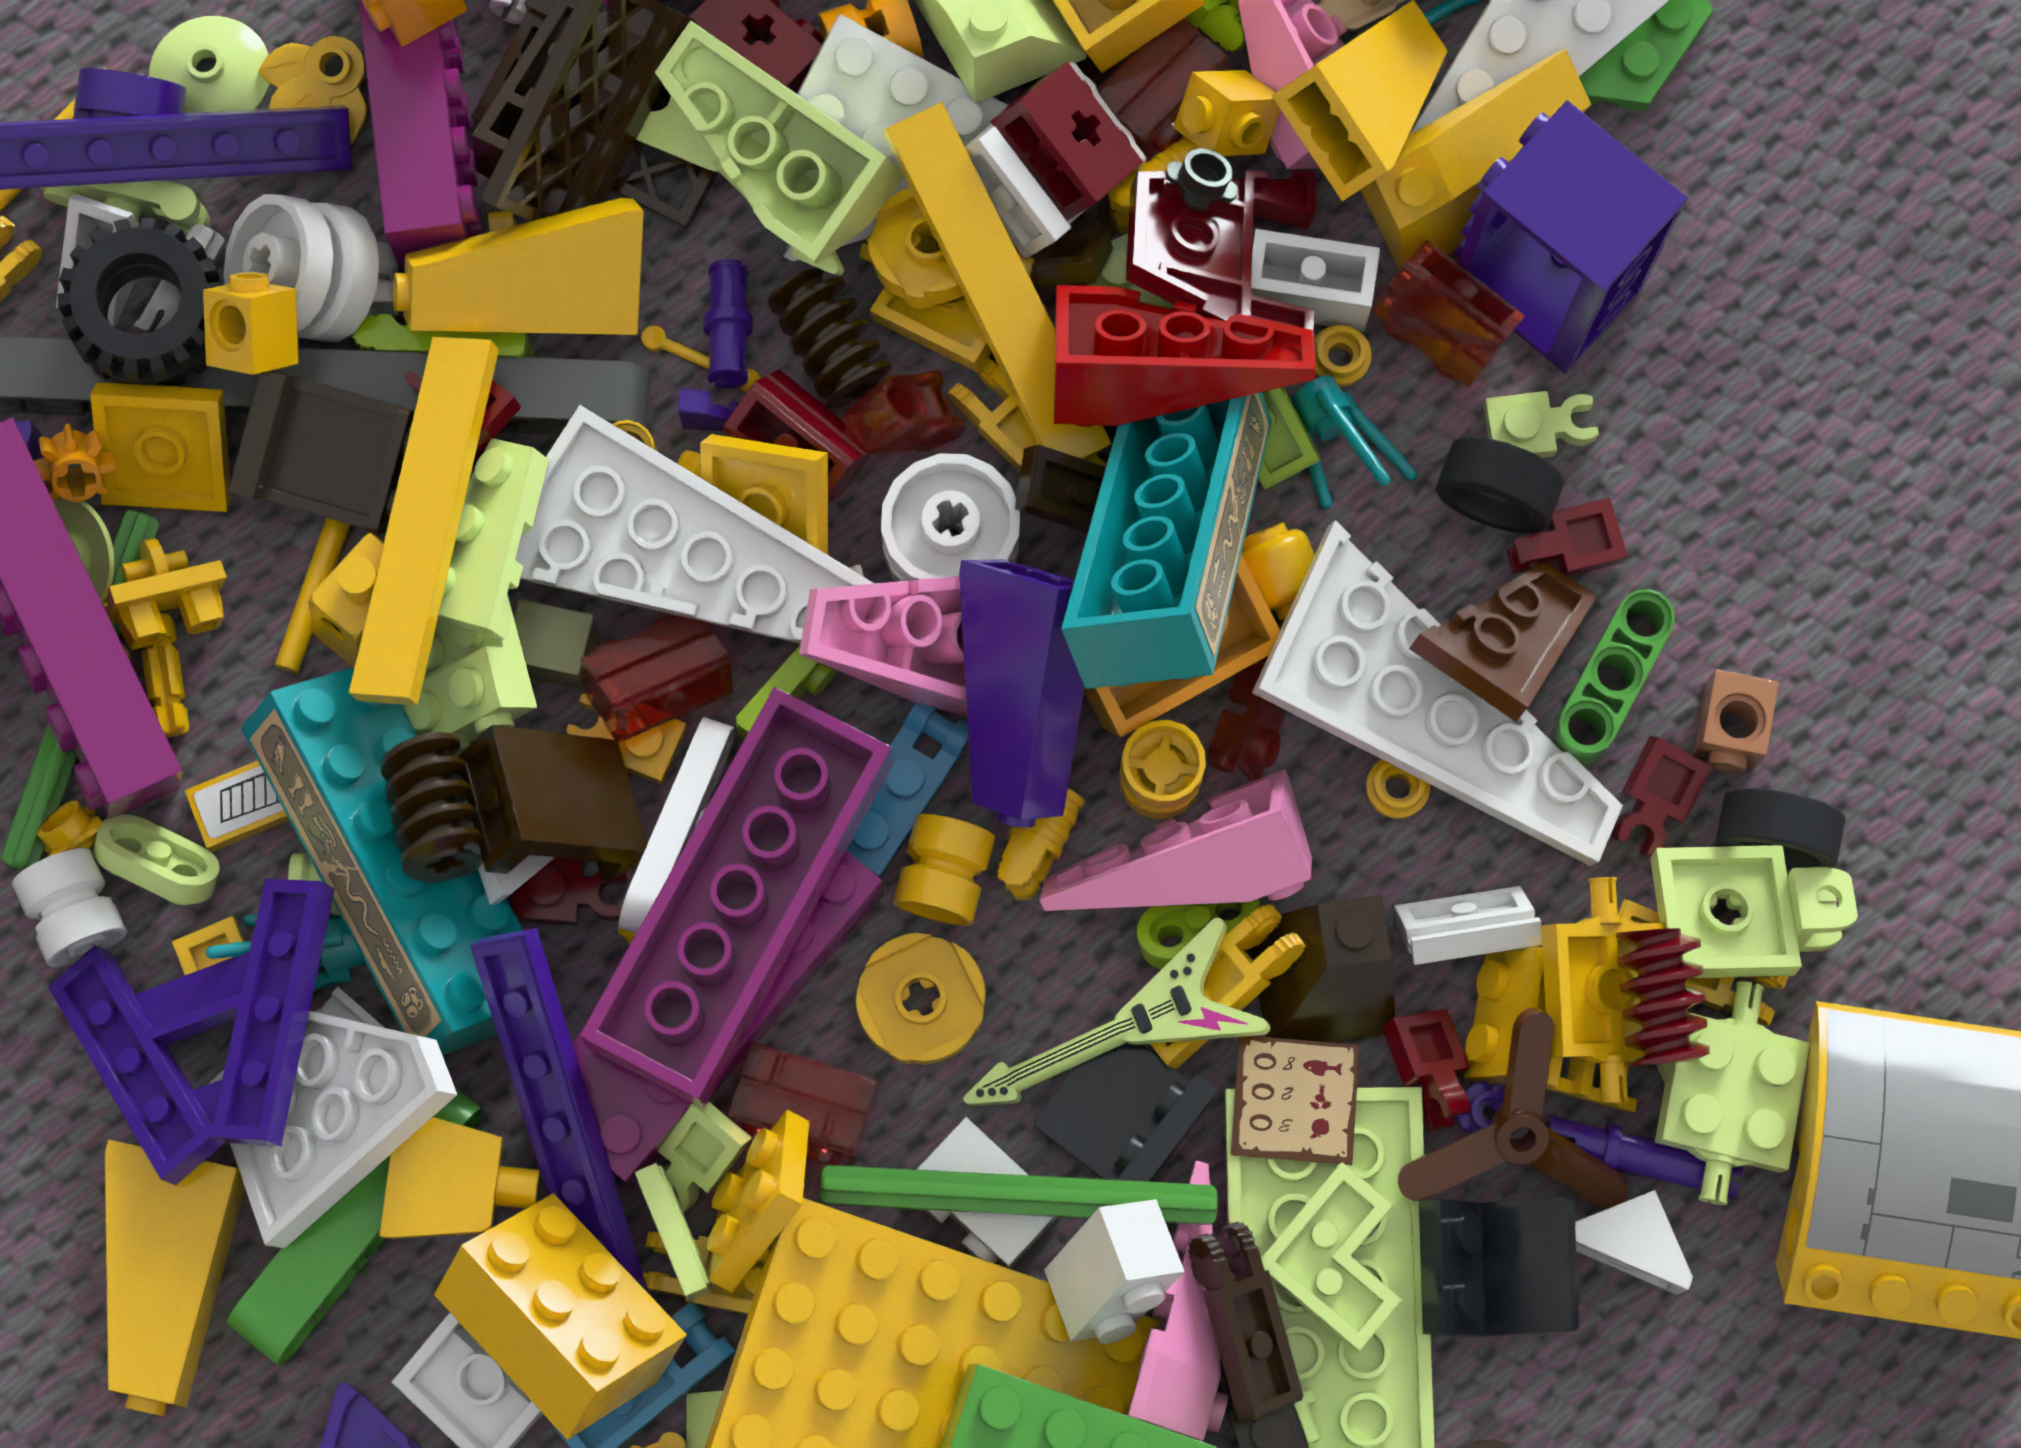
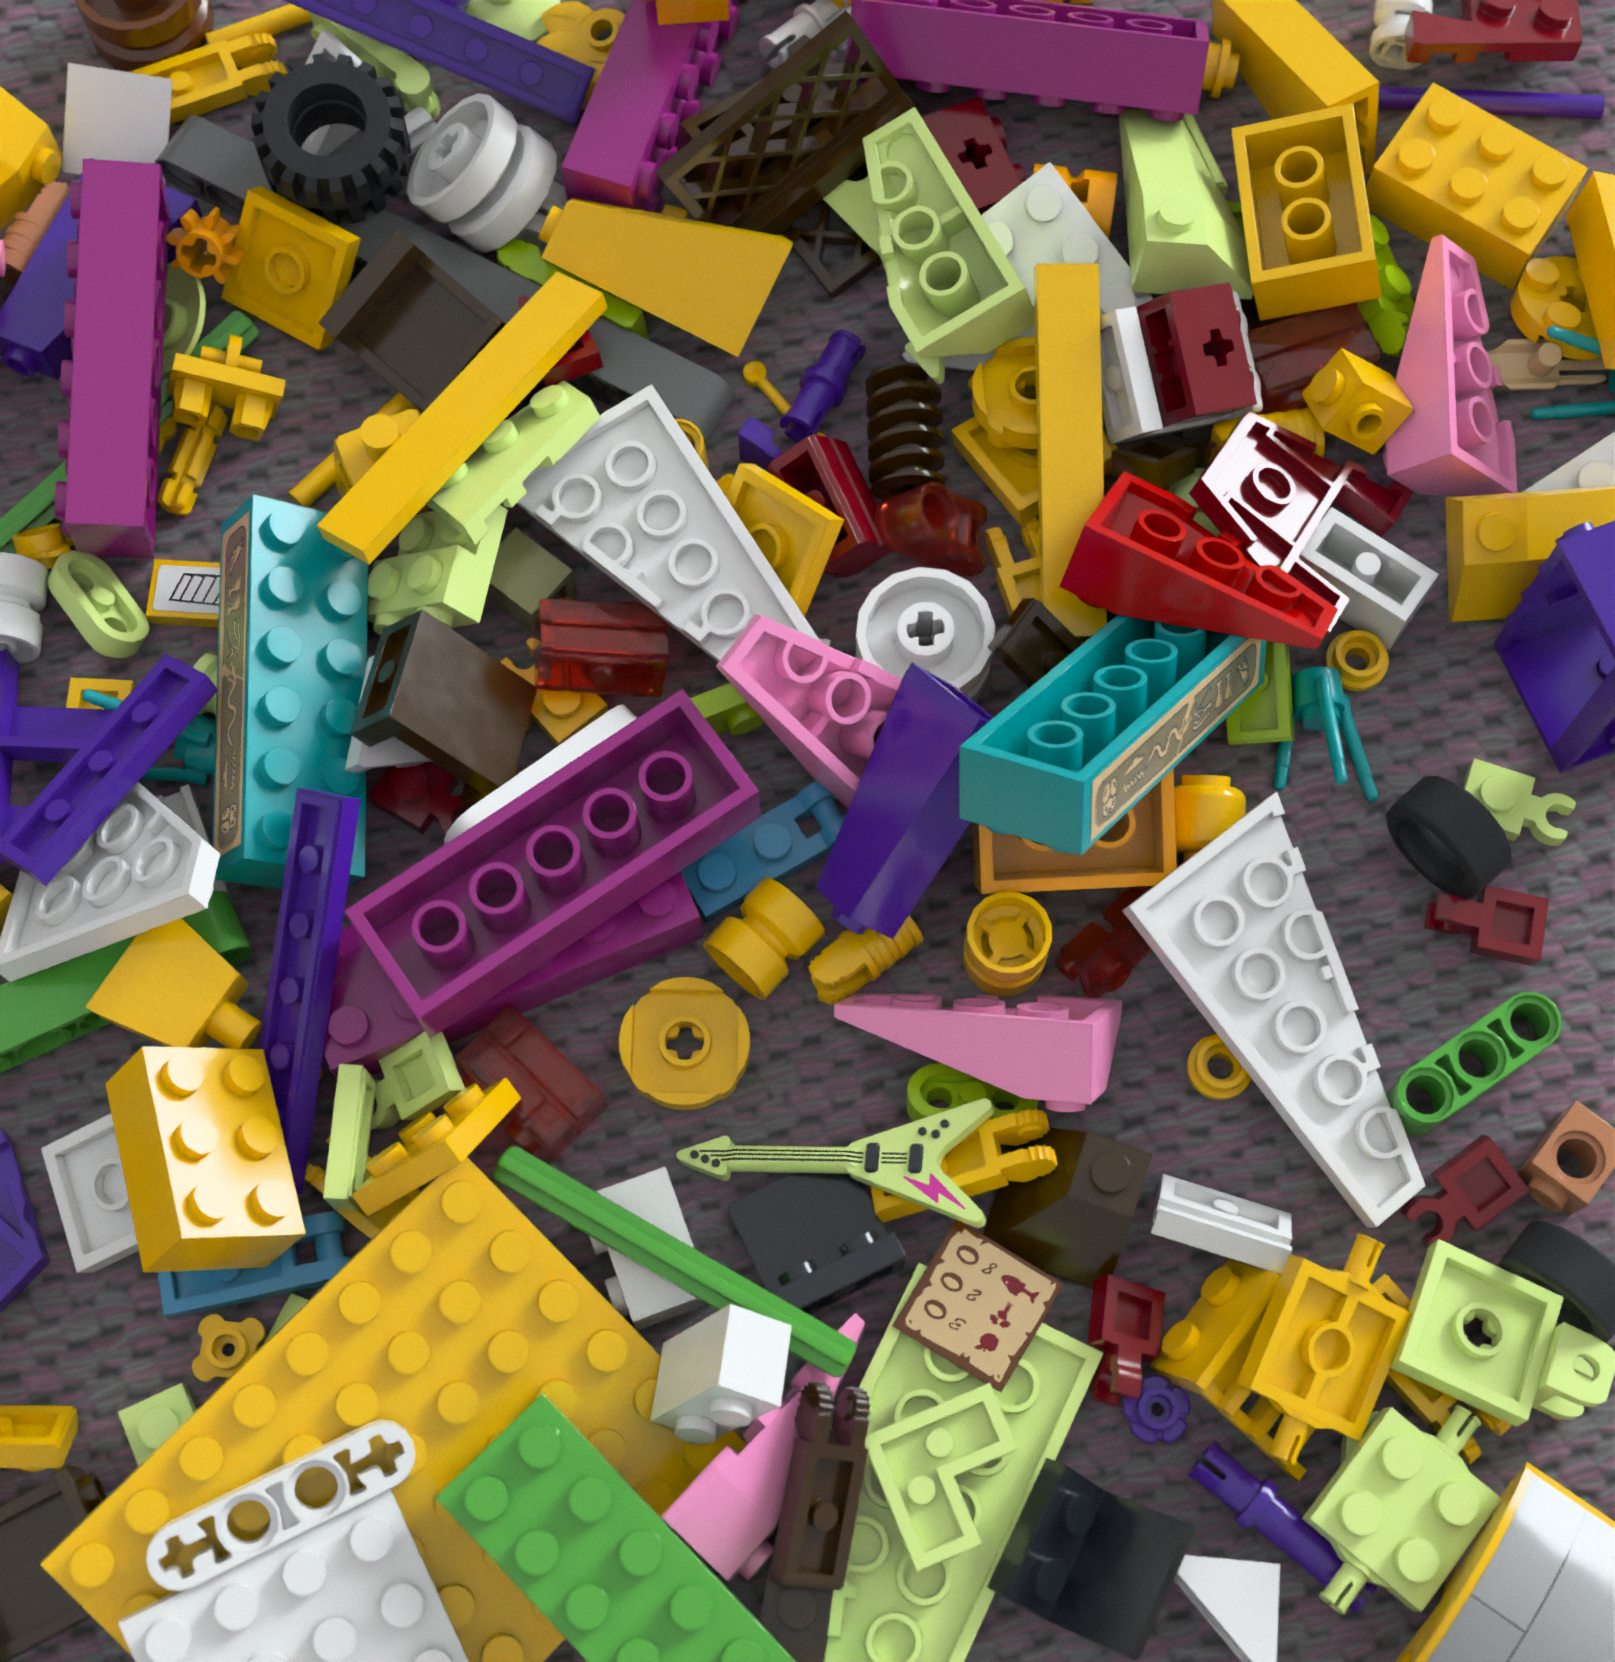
camera: 30 degrees right, 5 degrees down
yellow brick [203,272,298,375] -> none
dark brown piece [380,732,485,883] -> none
pearl dark grey plate [1165,148,1238,211] -> none
yellow slope [1272,0,1448,202] -> none
clear red brick [1371,240,1525,387] -> none
reddish brown piece [1398,1008,1627,1208] -> none
reddish brown wing [1409,561,1597,722] -> none
dark red piece [1616,928,1710,1066] -> none

